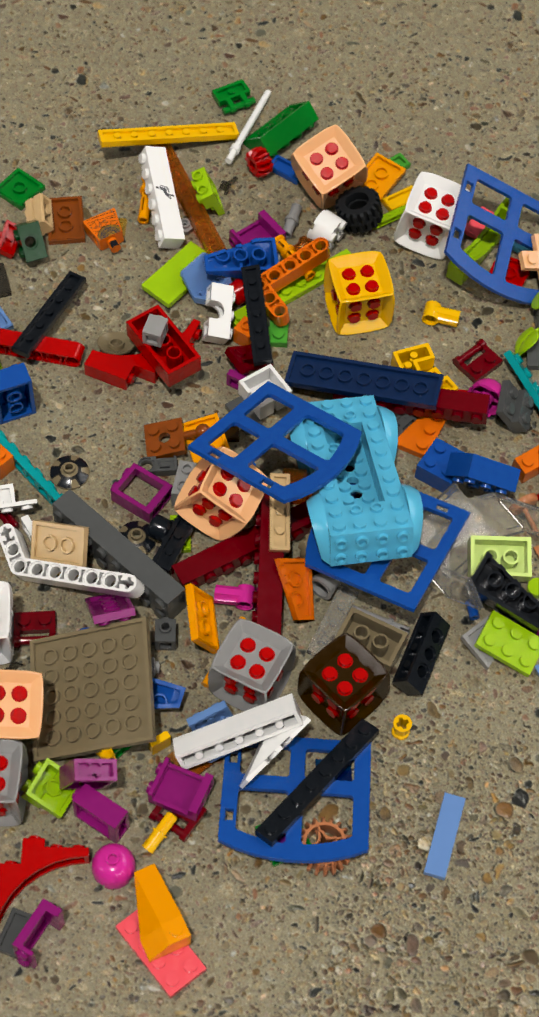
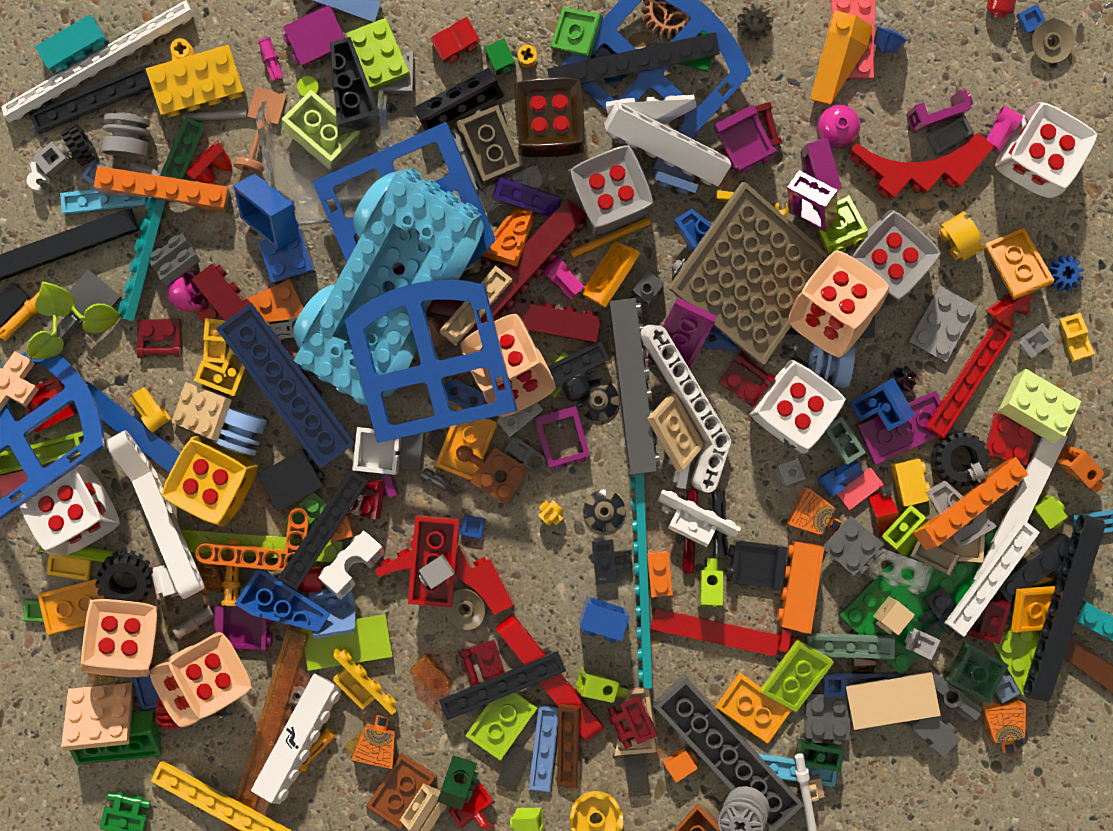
camera: 145 degrees left, 30 degrees up
yellow axle [142,812,177,854] -> none
lime plate [191,167,225,216] -> none
white bar [225,90,271,164] -> none
none -> light nougat plate [61,683,134,751]
none -> blue tile [86,381,180,473]
none -> white beam [105,430,205,599]
none -> light nougat piece [150,632,252,727]
none -> tan plate [172,382,232,441]
none -> light blue wheel [212,407,267,455]
none -> black panel [257,449,326,512]
none -> yellow bracket [333,647,396,715]
none -> clear orange piece [410,653,451,694]
none -> dark grey axle [421,468,461,497]
none -> red brick [430,17,481,64]
none -> dark red plate [458,639,505,687]
none -> blue tile [460,514,486,539]
none -> lime plate [466,692,538,761]
none -> green brick [485,38,516,75]
none -> dark purple plate [492,176,560,217]
none -> yellow gear [538,500,564,526]
none -> bright green tile [550,7,603,58]
none -> black hinge [592,539,633,584]
none -> clear smoke gear [737,3,774,41]
none -> blue piece [874,25,908,54]

